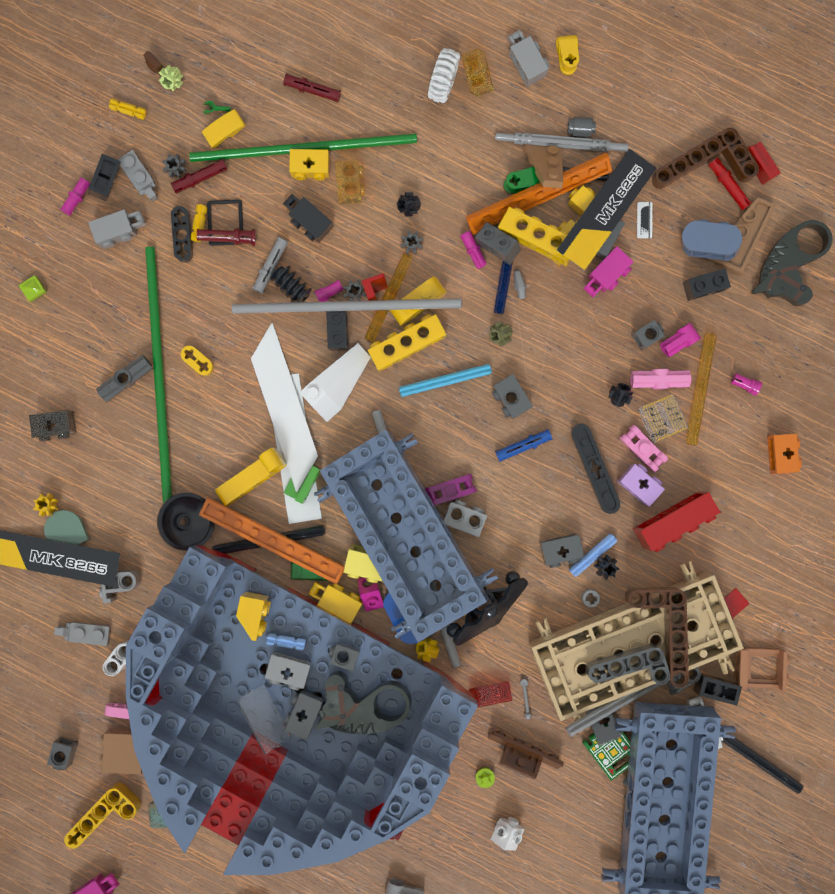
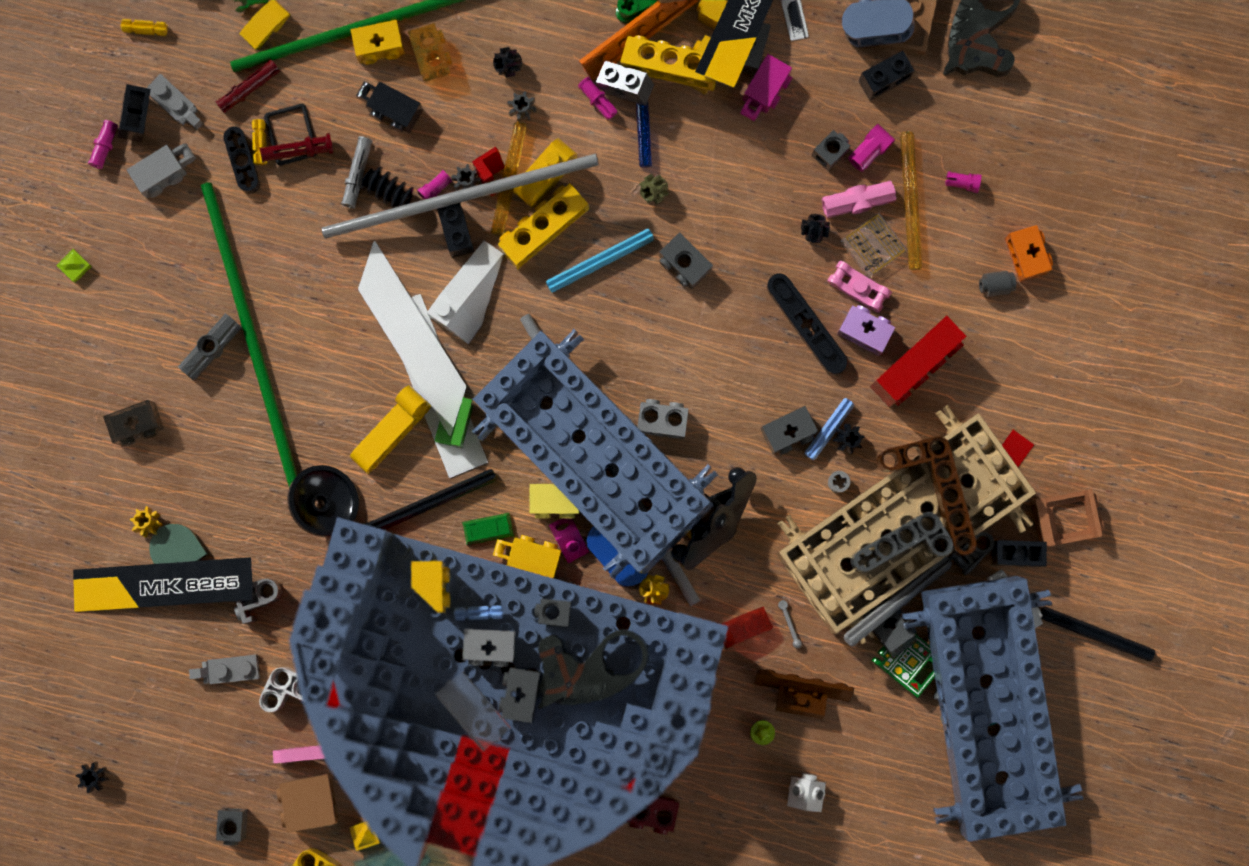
camera: 15 degrees left, 5 degrees down
dark grey gear [162,154,187,178] -> none
yellow beam [181,346,214,376] -> none
orange tile [199,497,345,584] -> none
magenta plate [425,474,477,505] -> none
blue pin [495,429,553,462] -> none
light grey bar [514,270,527,299] -> none
none -> dark grey brick [979,271,1016,297]

